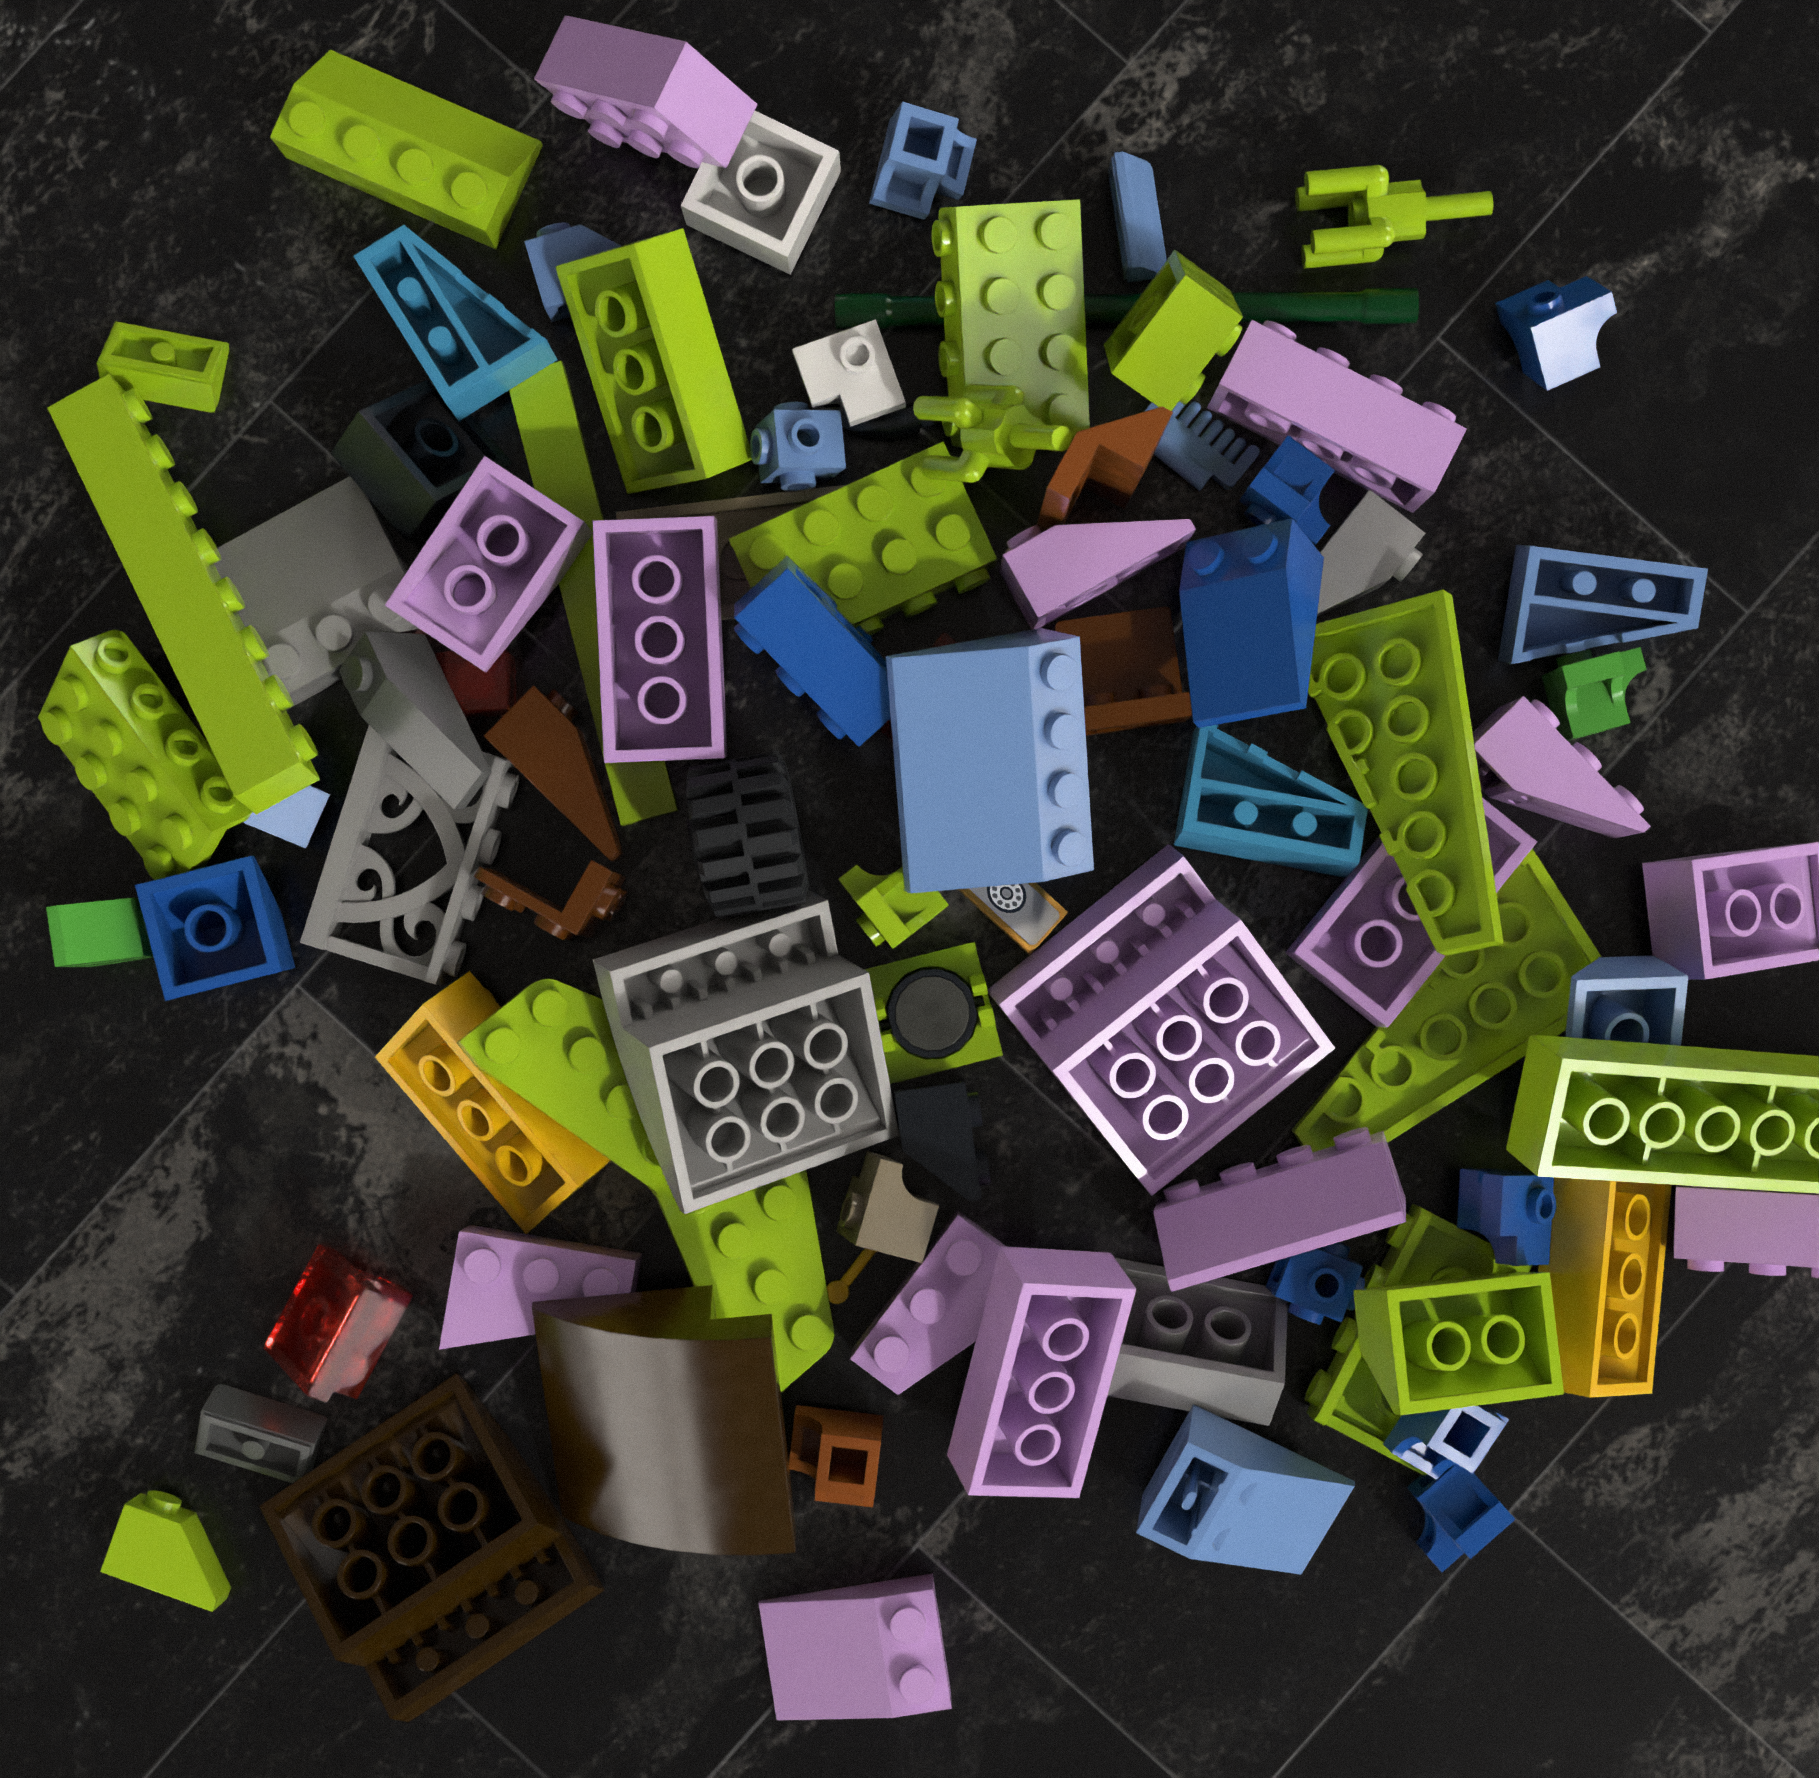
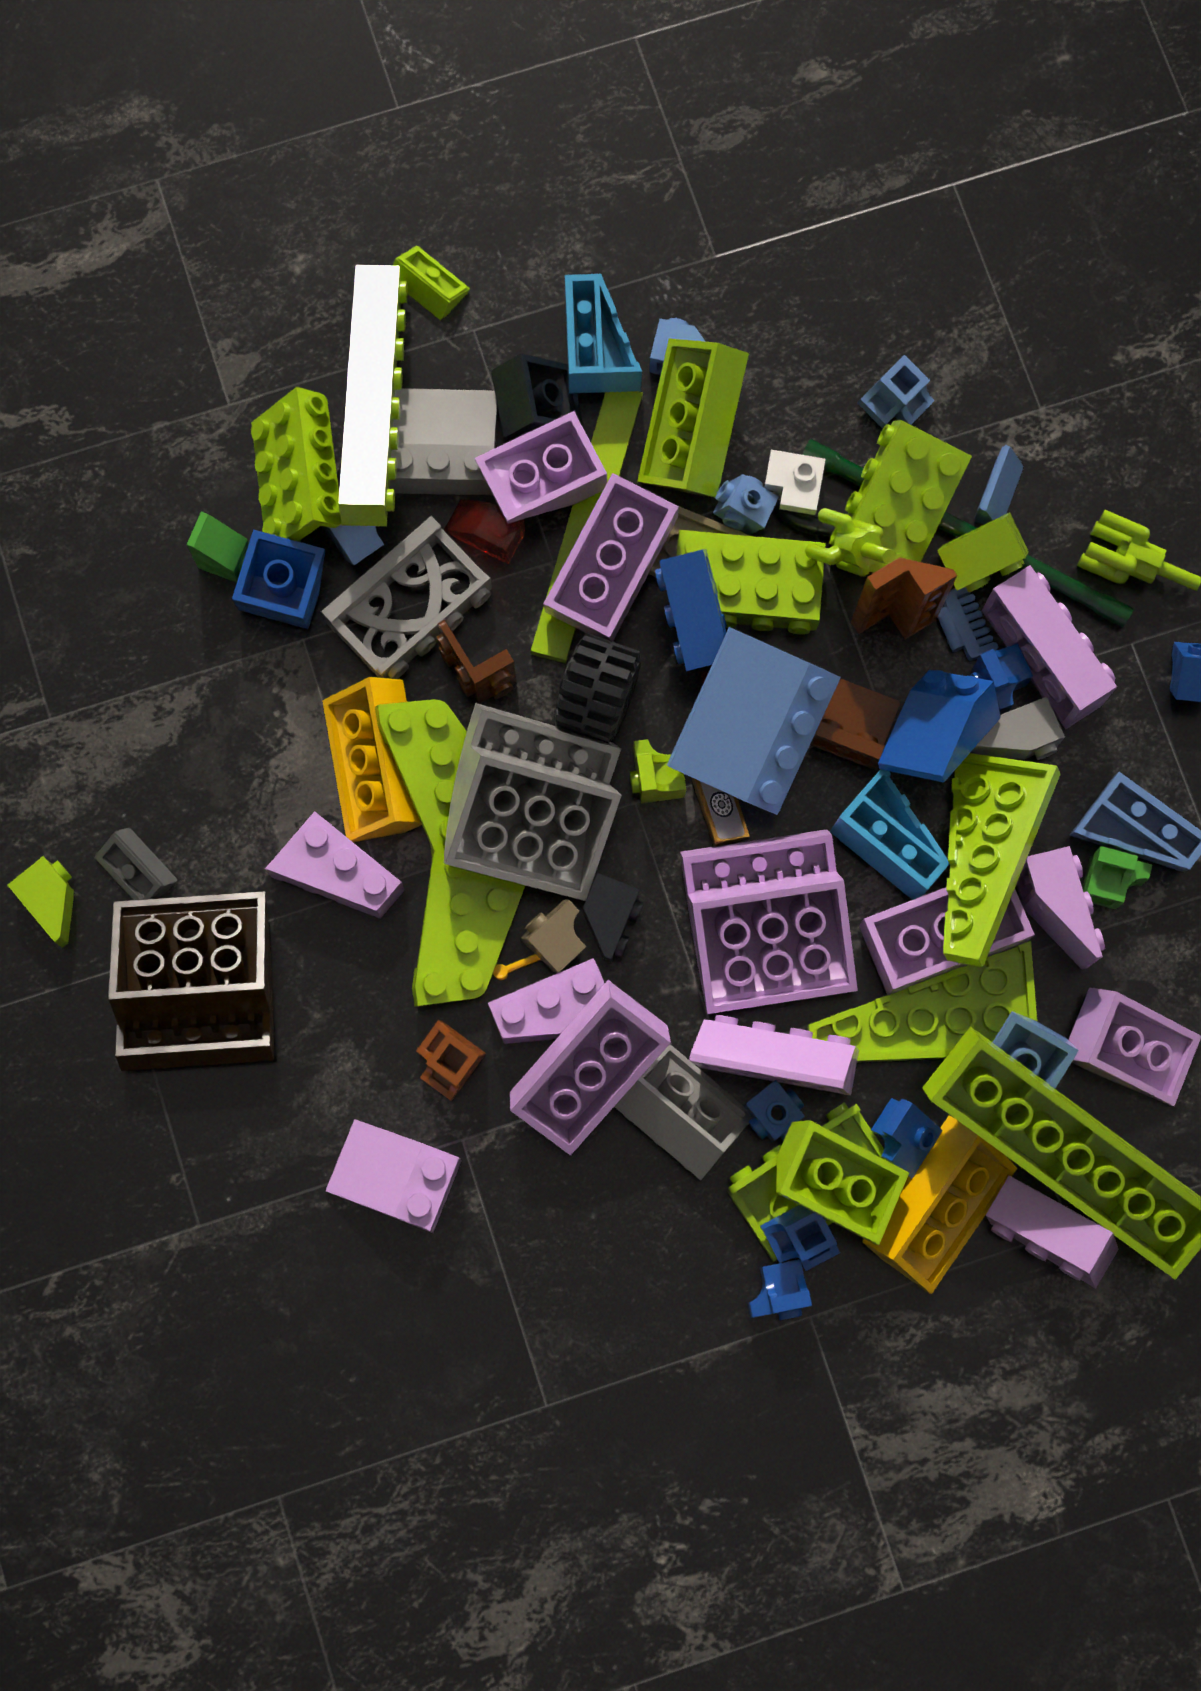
camera: 25 degrees right, 10 degrees down
clear red bracket [263,1244,413,1403] -> none
lime slope [270,50,543,249] -> none
dark grey slope [339,631,492,810] -> none
reddish brown slope [484,685,624,862] -> none
dark brown slope [532,1285,796,1555] -> none
lavender brick [534,15,757,169] -> none
white brick [681,110,841,275] -> none
piece [864,942,1003,1084] -> none
lavender slope [999,519,1196,630] -> none
medium blue slope [1136,1404,1355,1575] -> none

